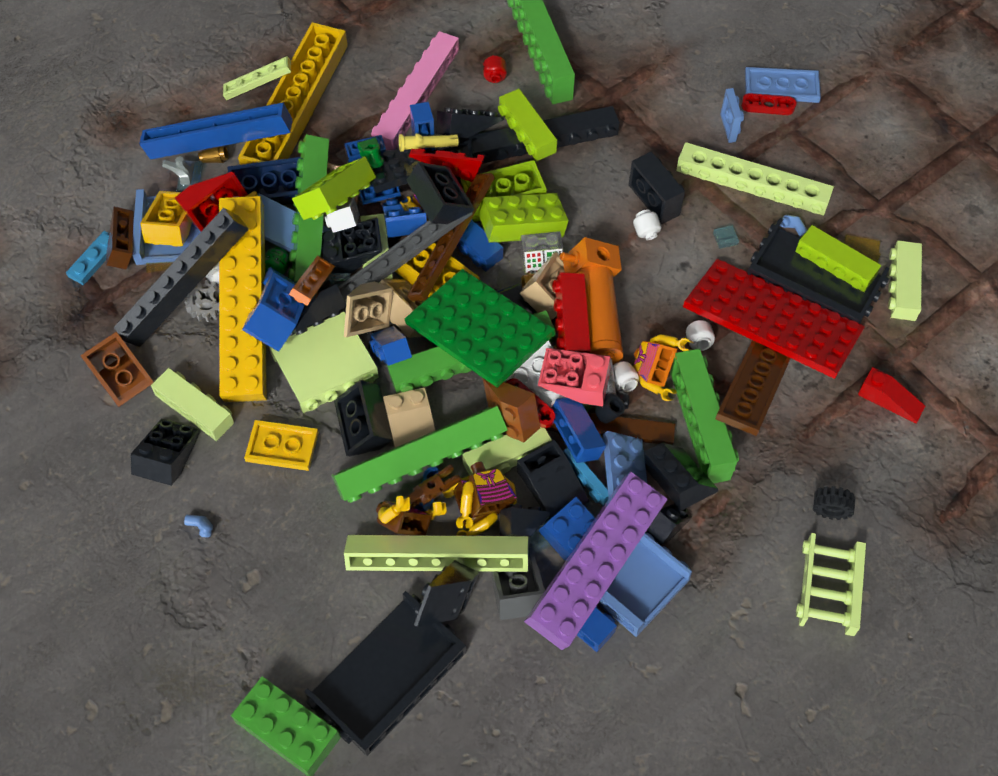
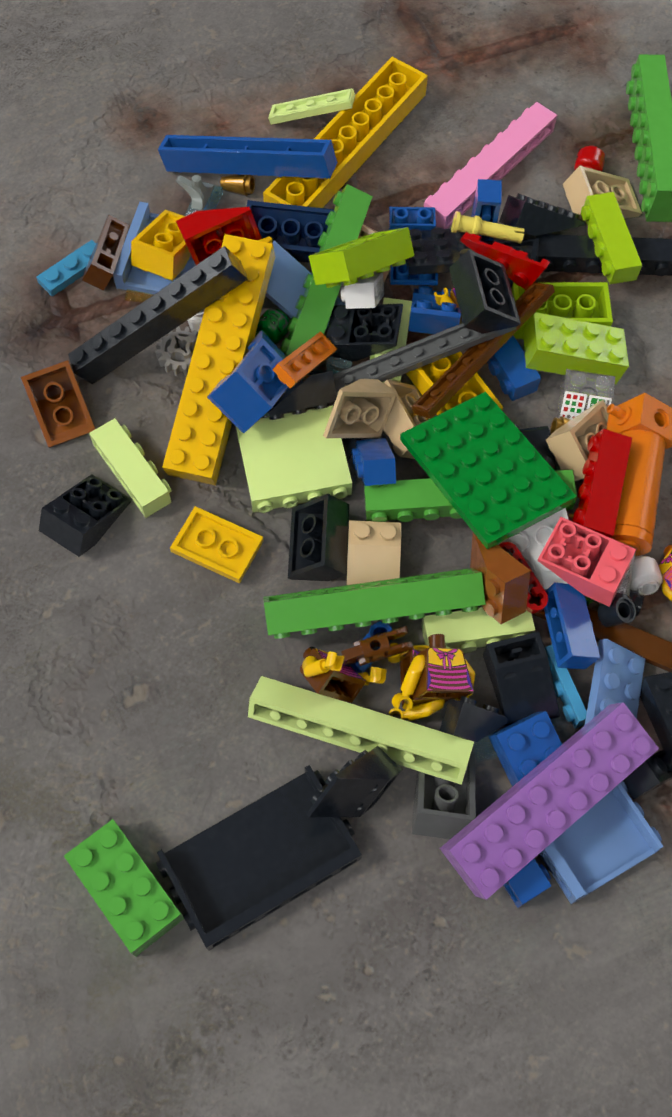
camera: 15 degrees right, 5 degrees up
medium blue arm [184,514,213,537] -> none
green piece [357,137,384,169] -> none
none -> tan slope [563,166,642,222]

